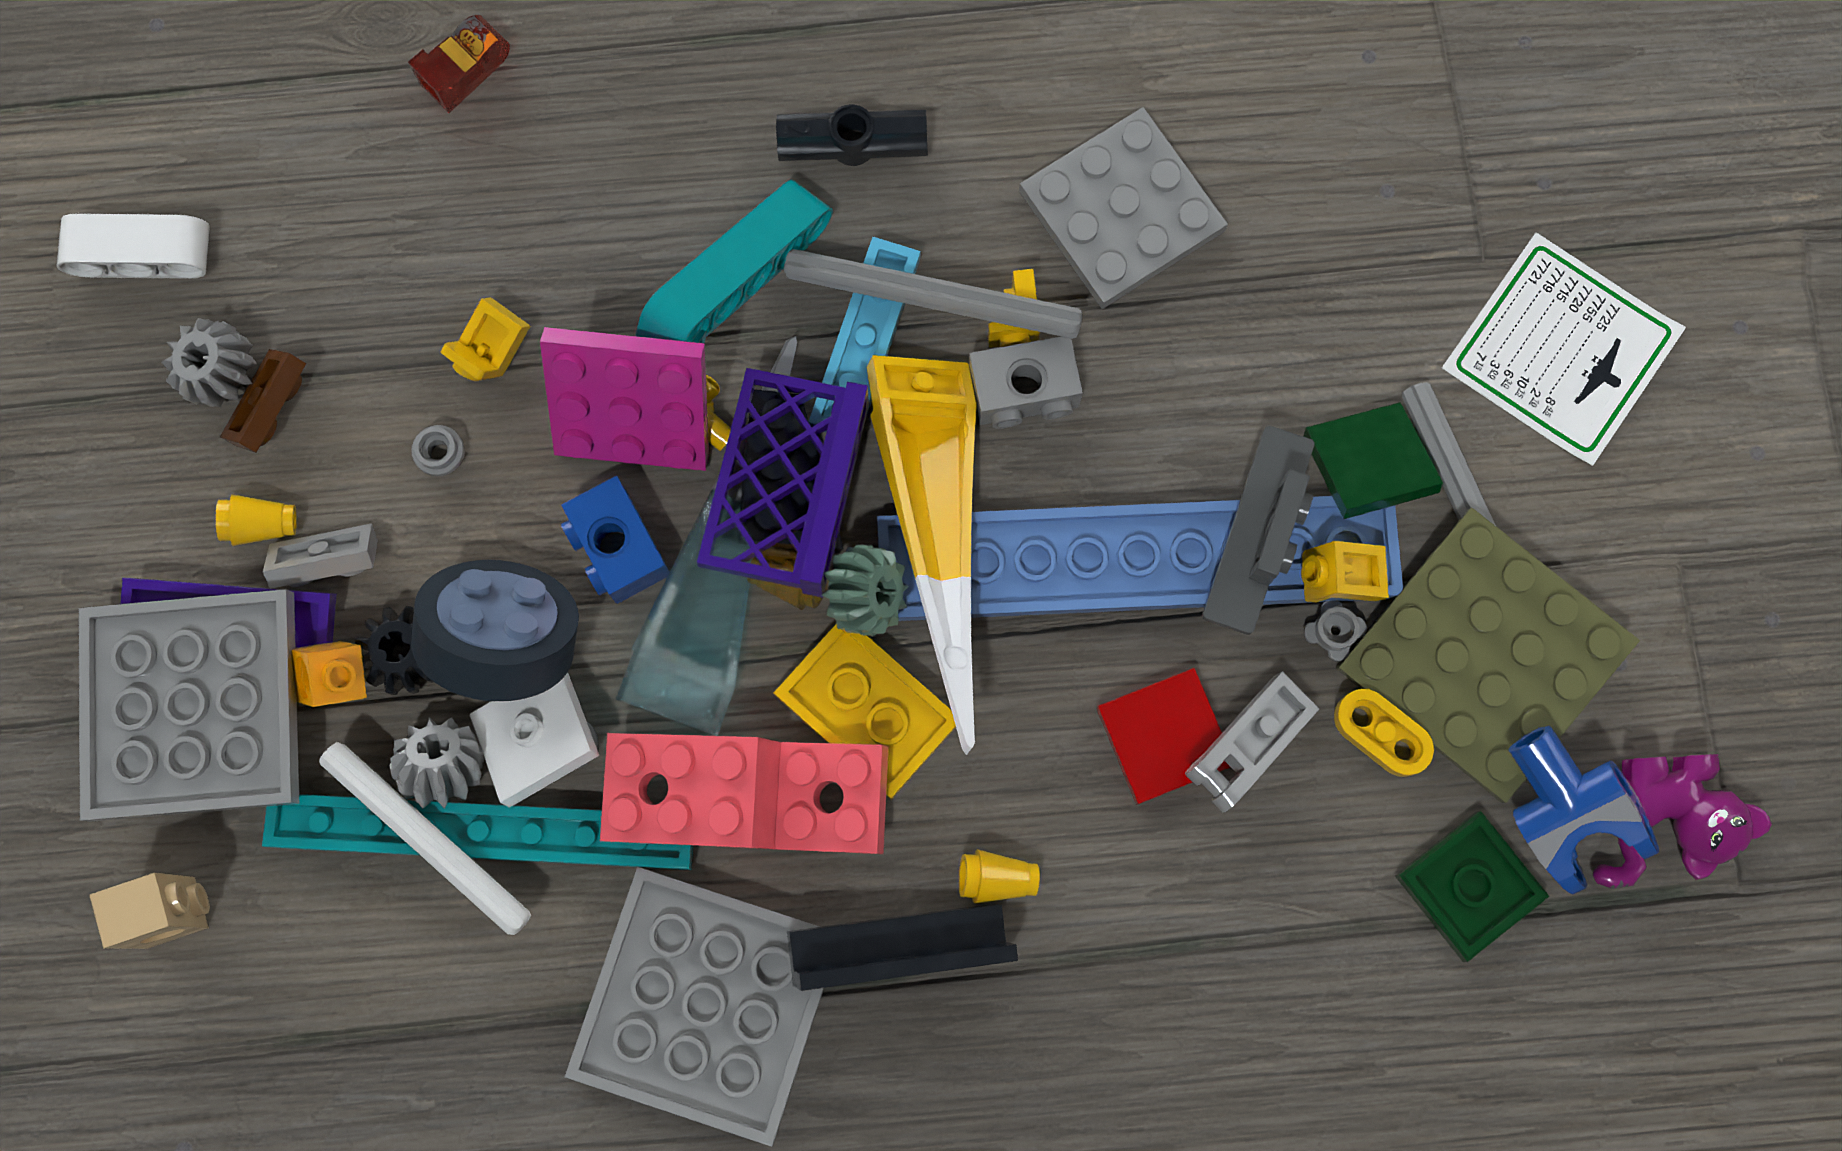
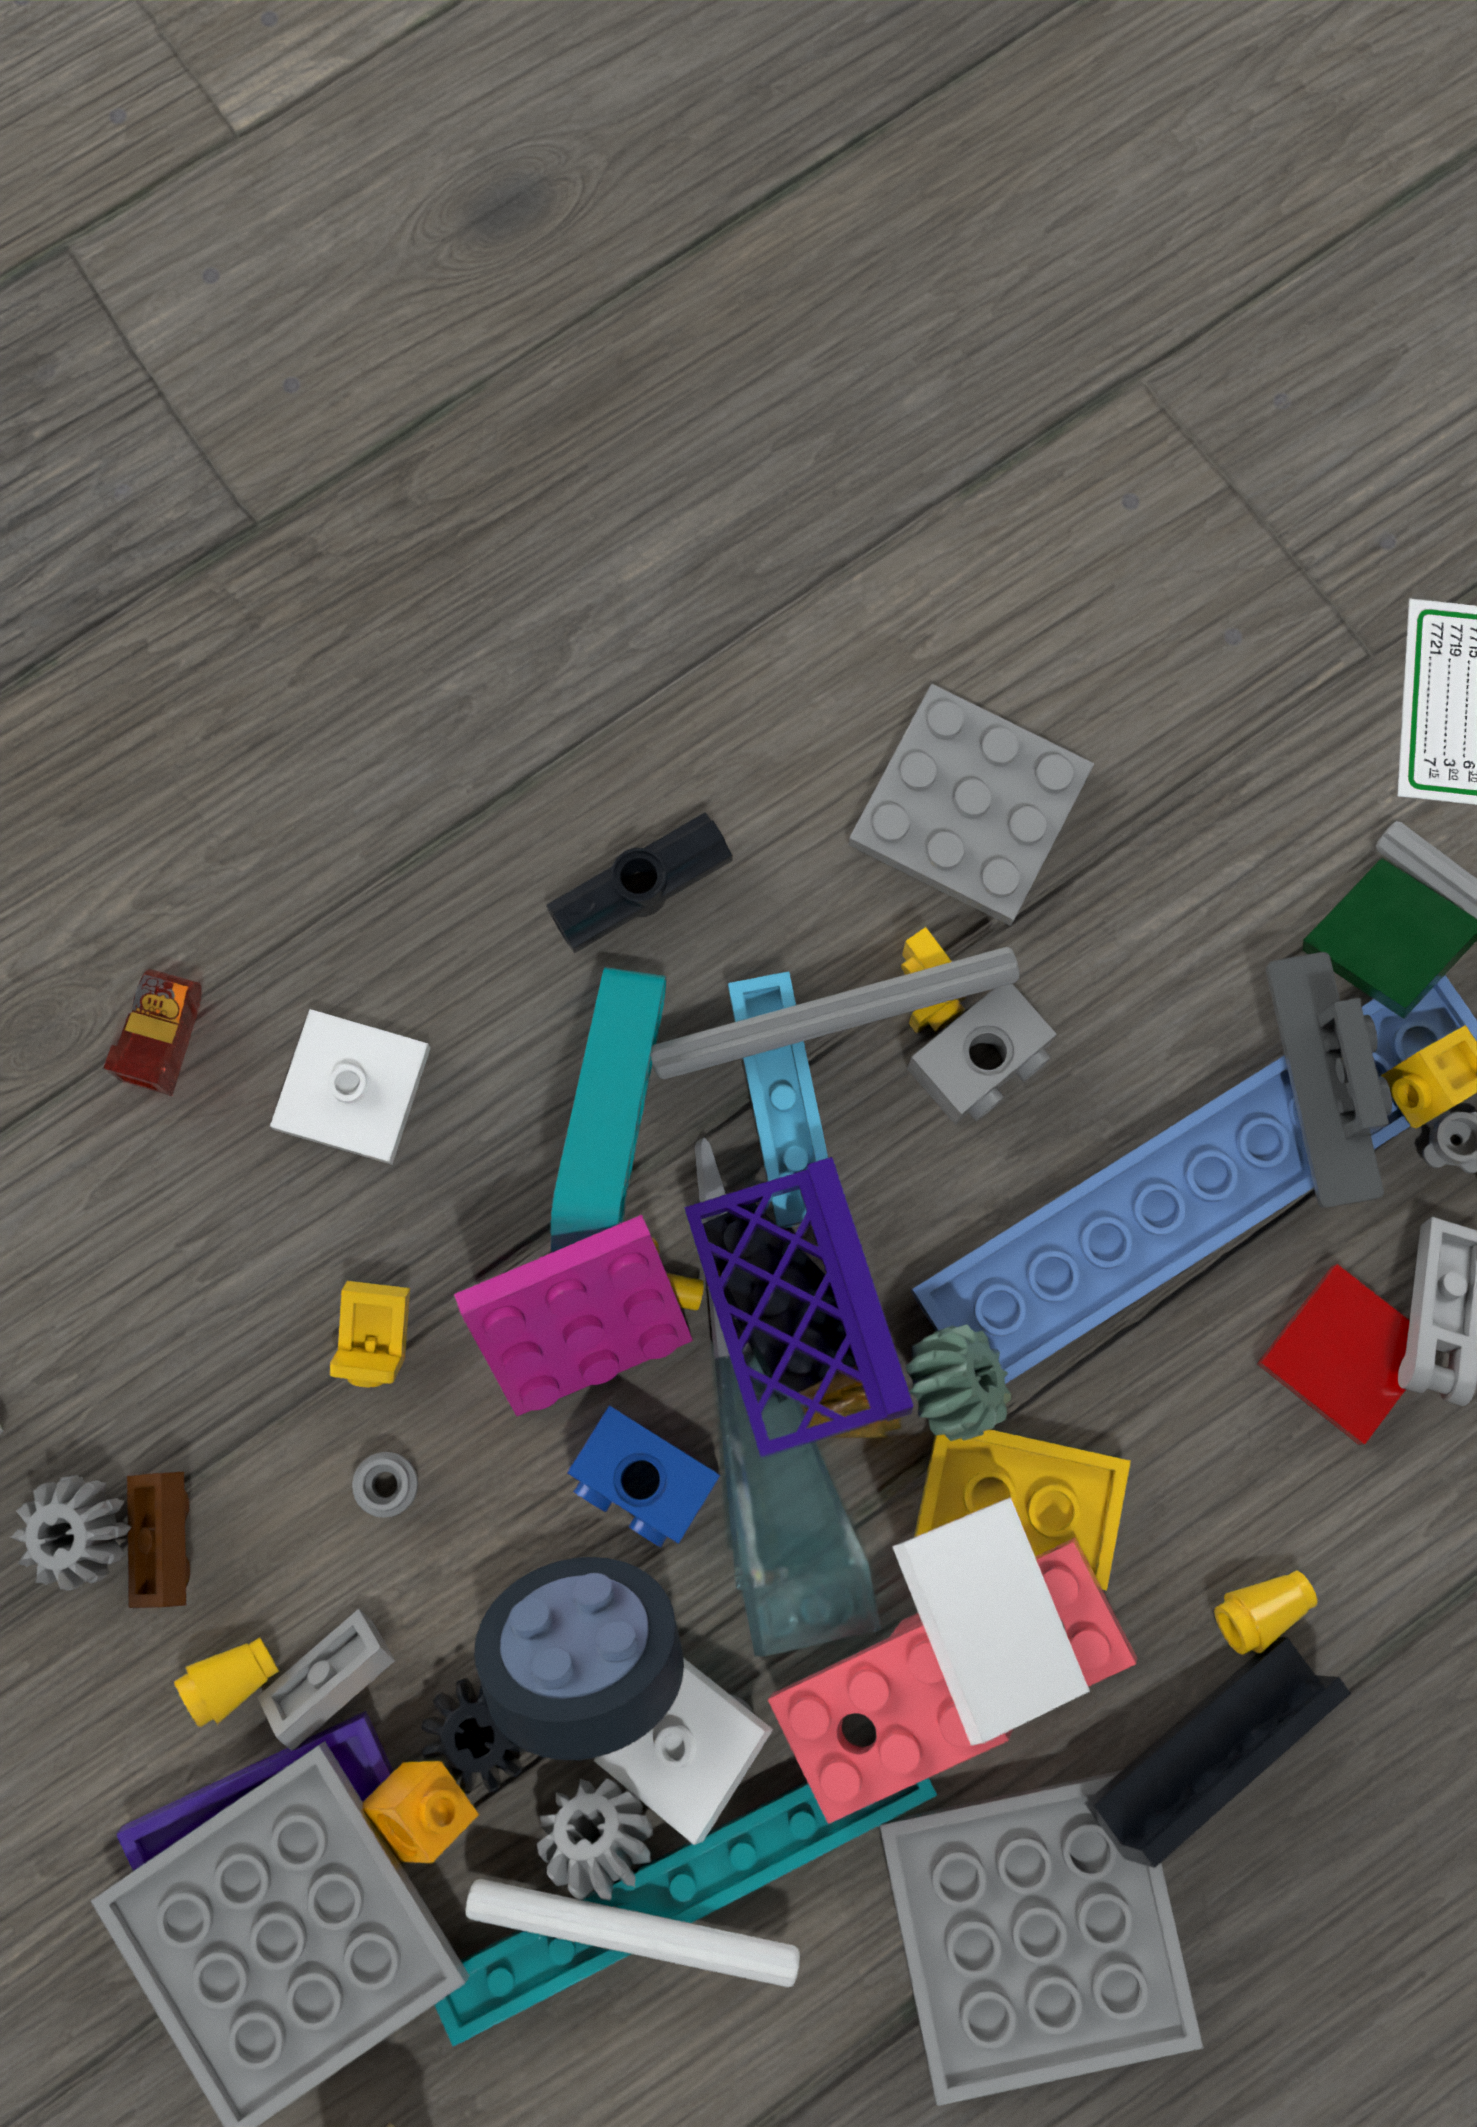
camera: 30 degrees left, 0 degrees up
yellow plate [866,355,976,755] -> none
none -> white plate [270,1009,431,1165]
none -> white tile [893,1498,1090,1745]

